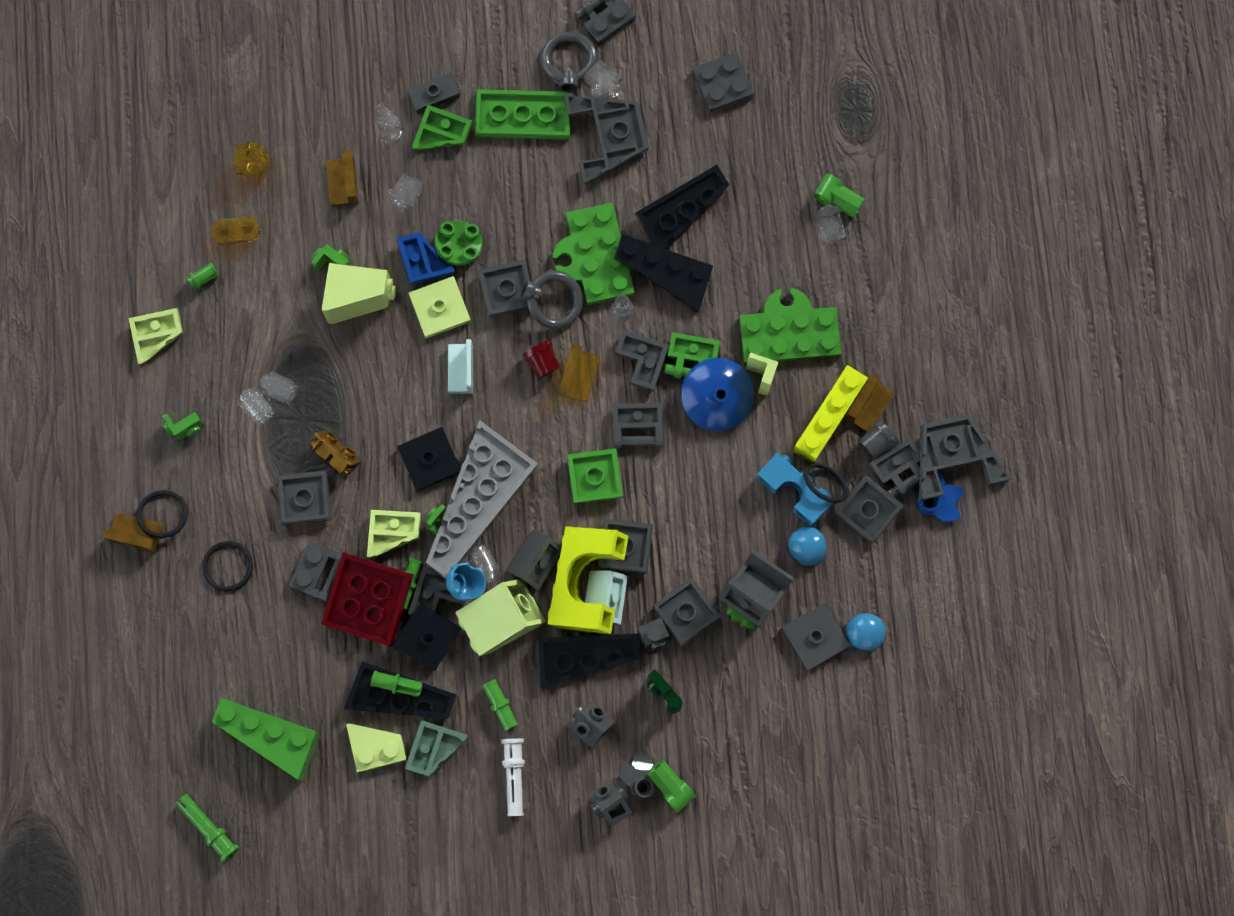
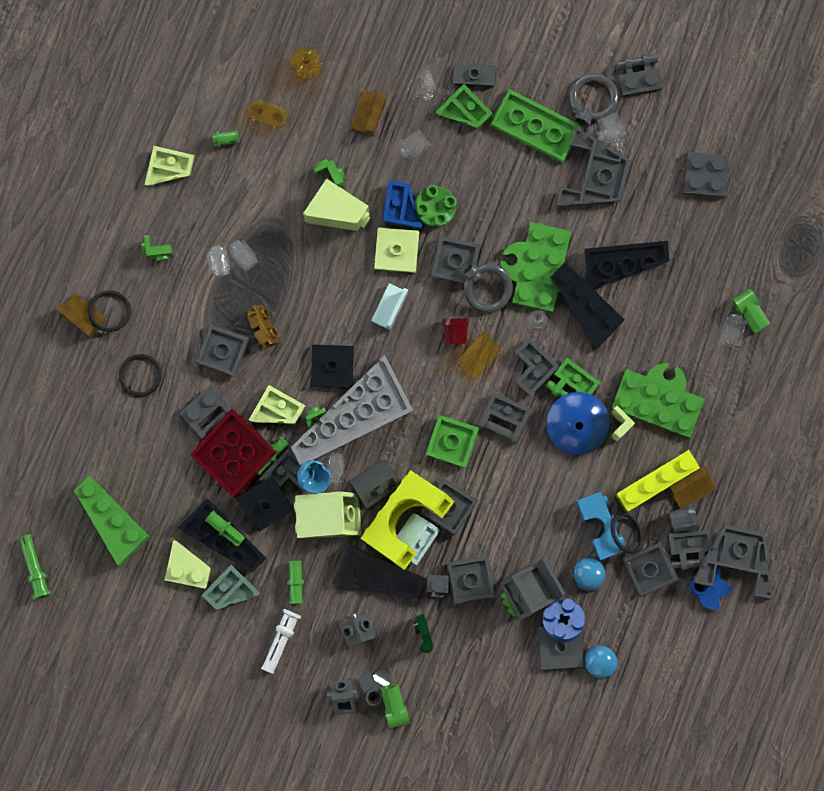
camera: 25 degrees right, 5 degrees up
none -> plate [543,599,585,642]

